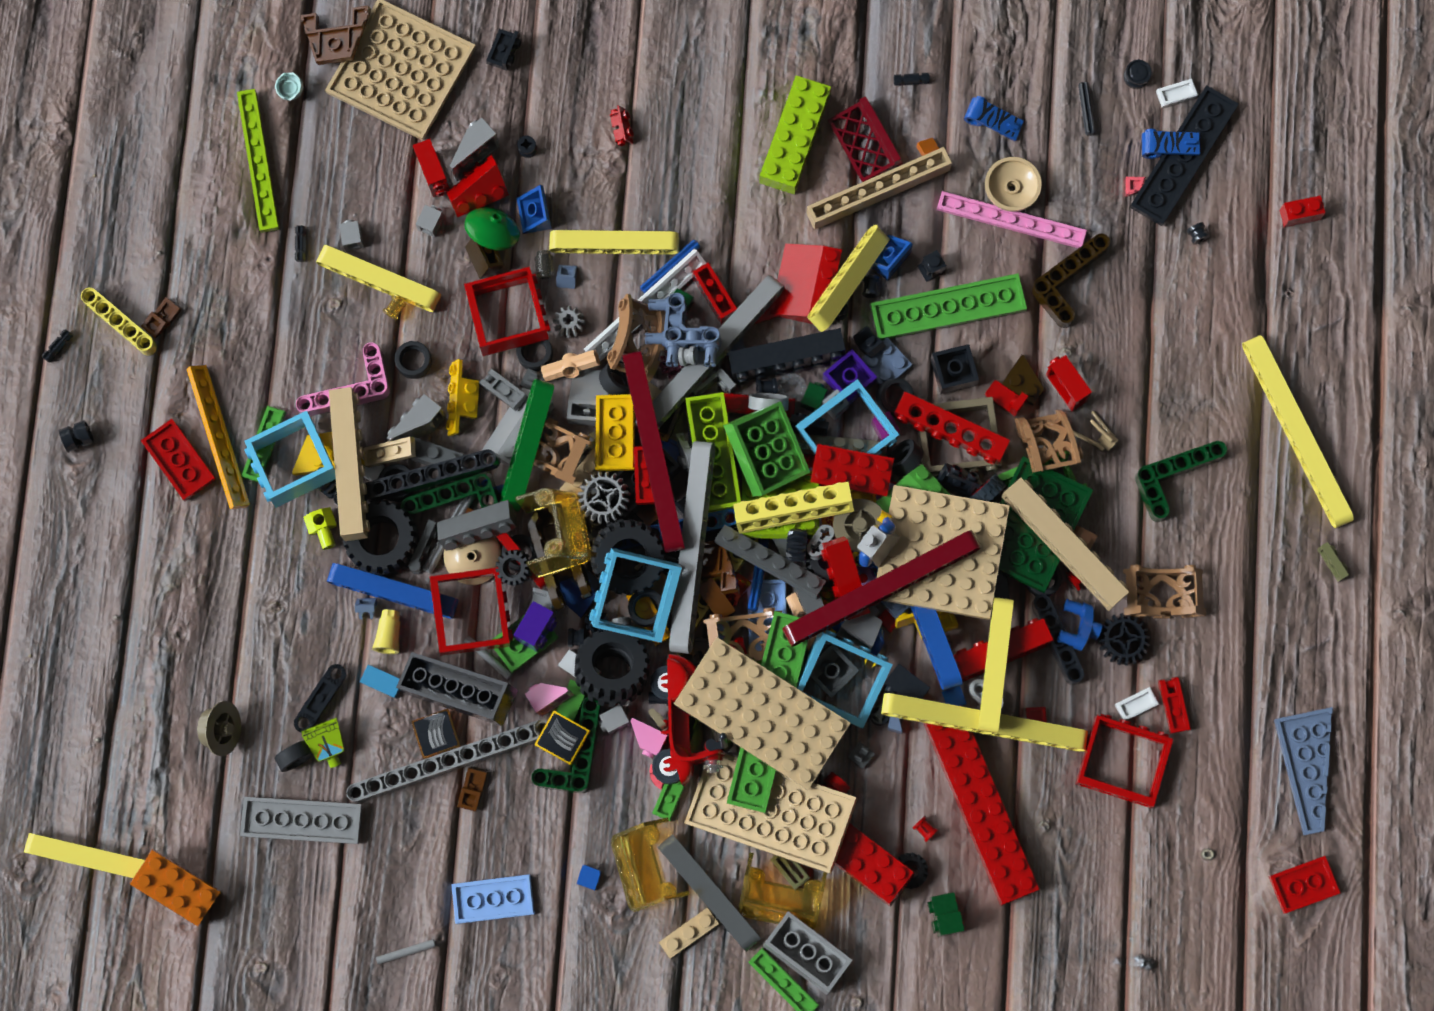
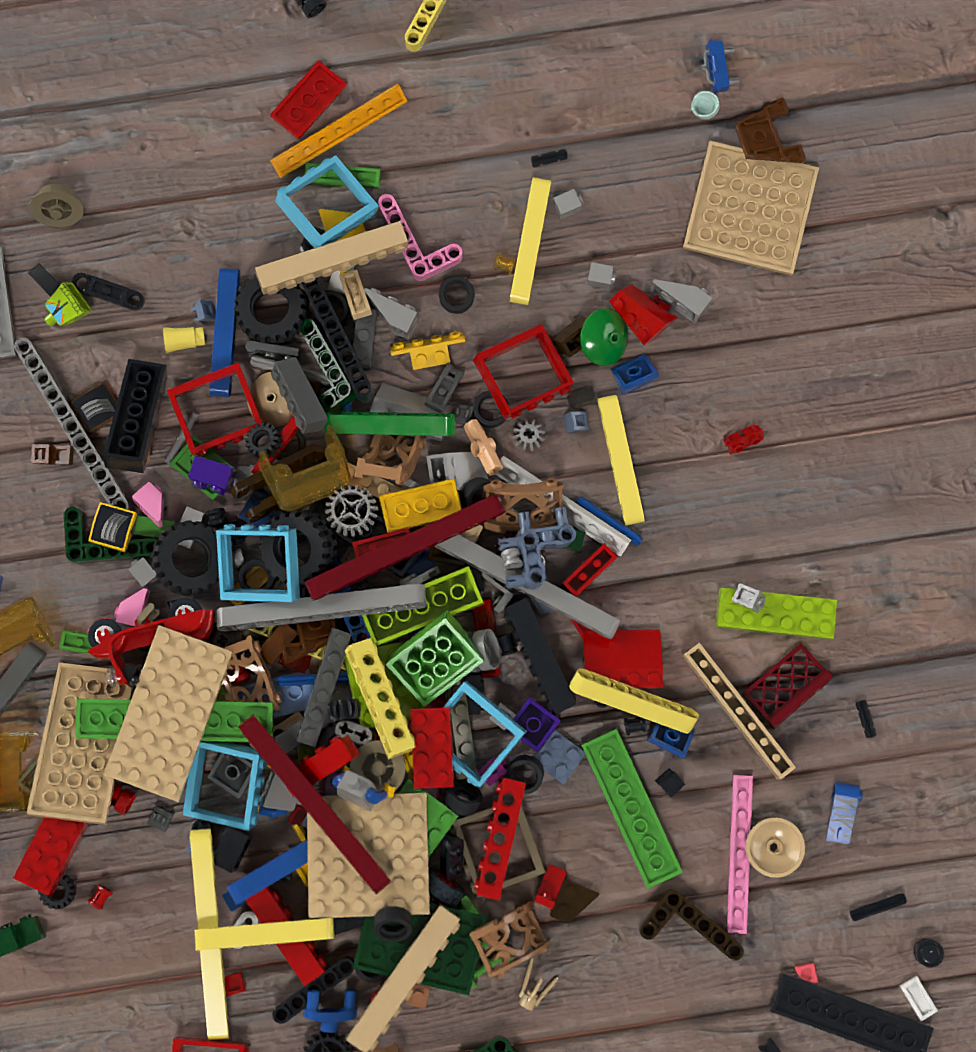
camera: 75 degrees right, 5 degrees up
reddish brown slope [141,297,182,338] -> none
lime plate [237,89,279,233] -> none
neon yellow piece [303,507,337,550] -> none
dark azure tile [360,665,400,698] -> none
red window [413,139,450,197] -> none
black bracket [486,28,522,71] -> none
black wheel [517,135,537,158] -> none
dark green brick [800,382,827,412] -> none
black bracket [853,326,886,358] -> none
orange slope [916,137,939,156] -> none
red brick [923,705,1039,906] -> none
black brick [931,344,979,395] -> none
red window [1046,355,1092,412] -> none
blue door [1142,129,1200,159] -> none
none -> black tyre [374,906,412,942]
none -> blue piece [701,39,740,94]
none -> light grey bracket [732,583,765,613]

